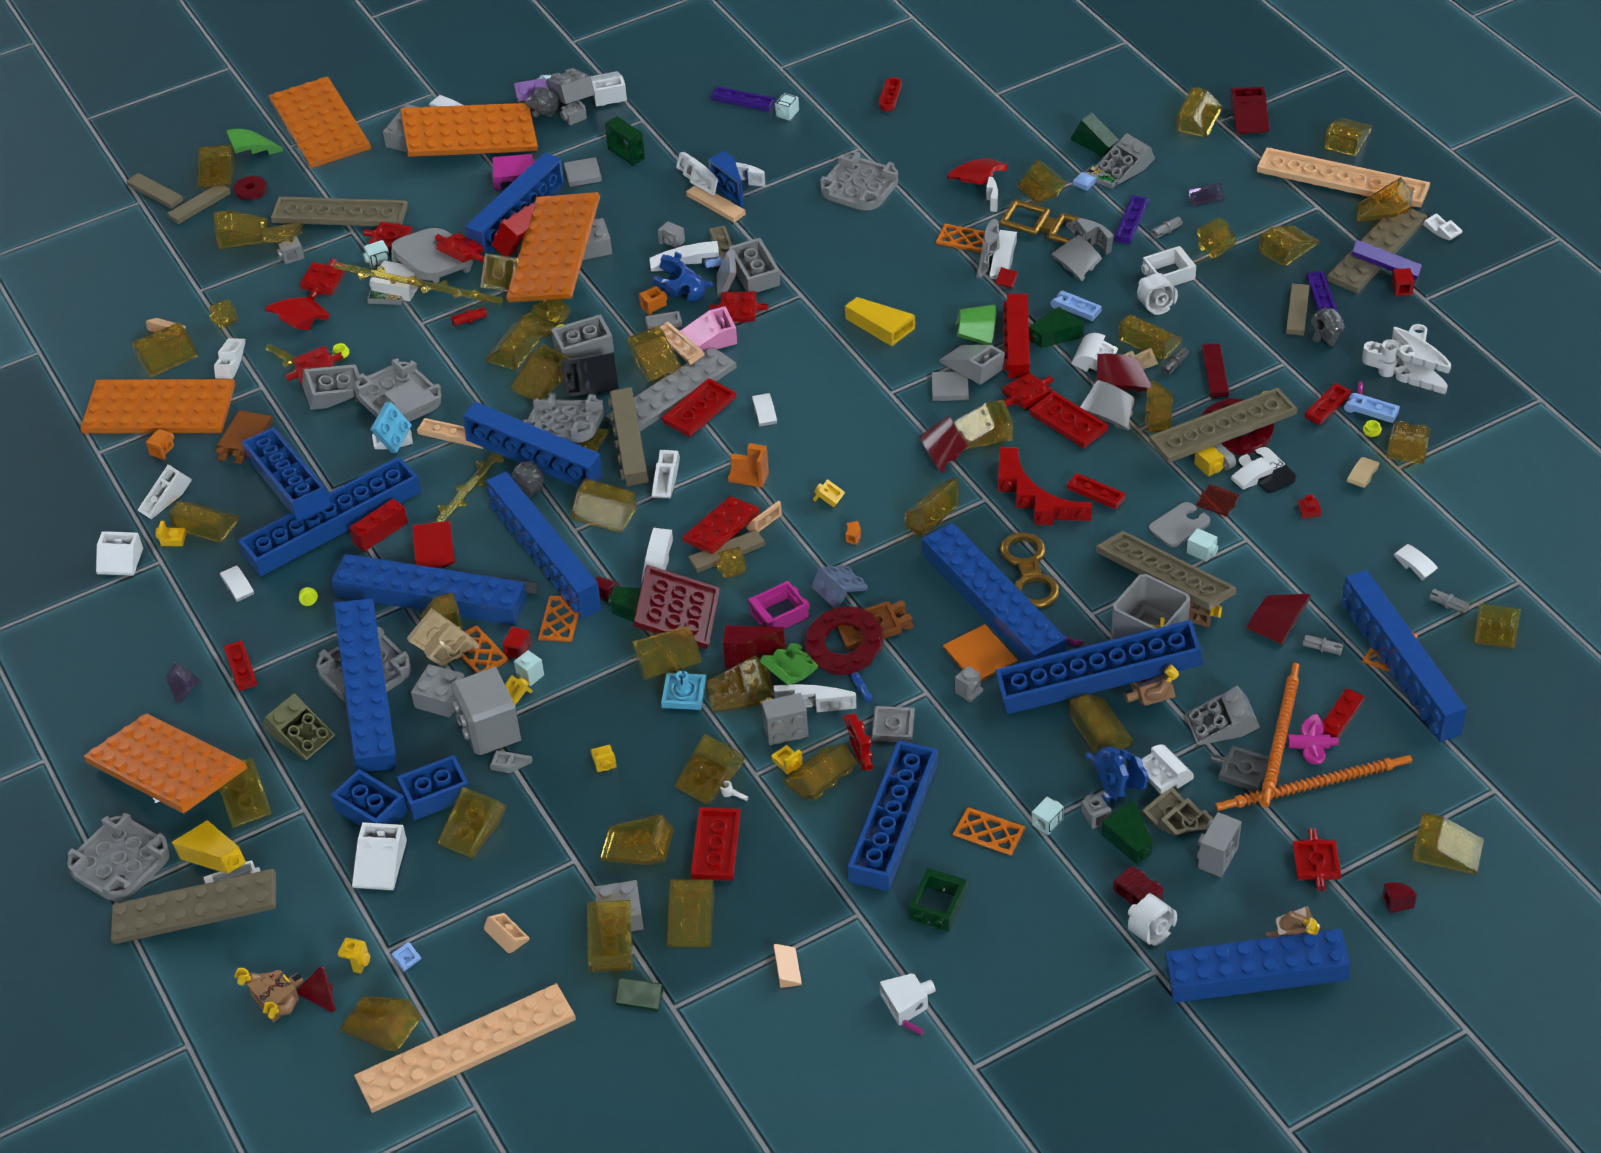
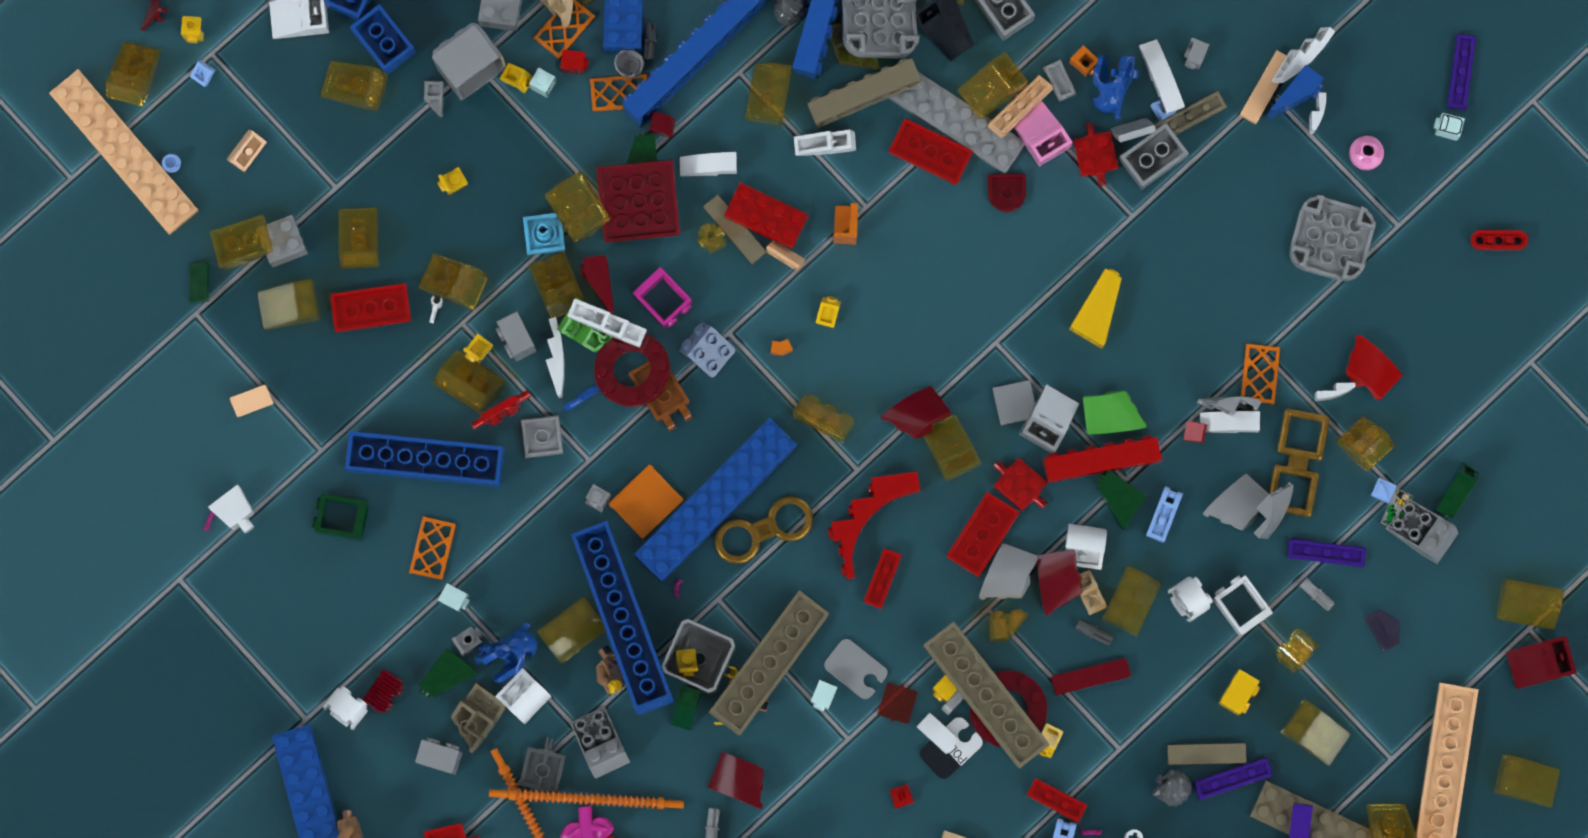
camera: 75 degrees right, 35 degrees up
white slope [752,393,777,427] -> none
none -> light blue plate [162,154,181,173]
none -> white slope [567,299,647,348]
none -> light grey hair [614,50,645,78]
none -> dark green slope [671,685,702,731]
none -> dark red tile [987,174,1026,213]
none -> yellow brick [1218,669,1260,715]
none -> bright pink piece [1349,136,1384,170]

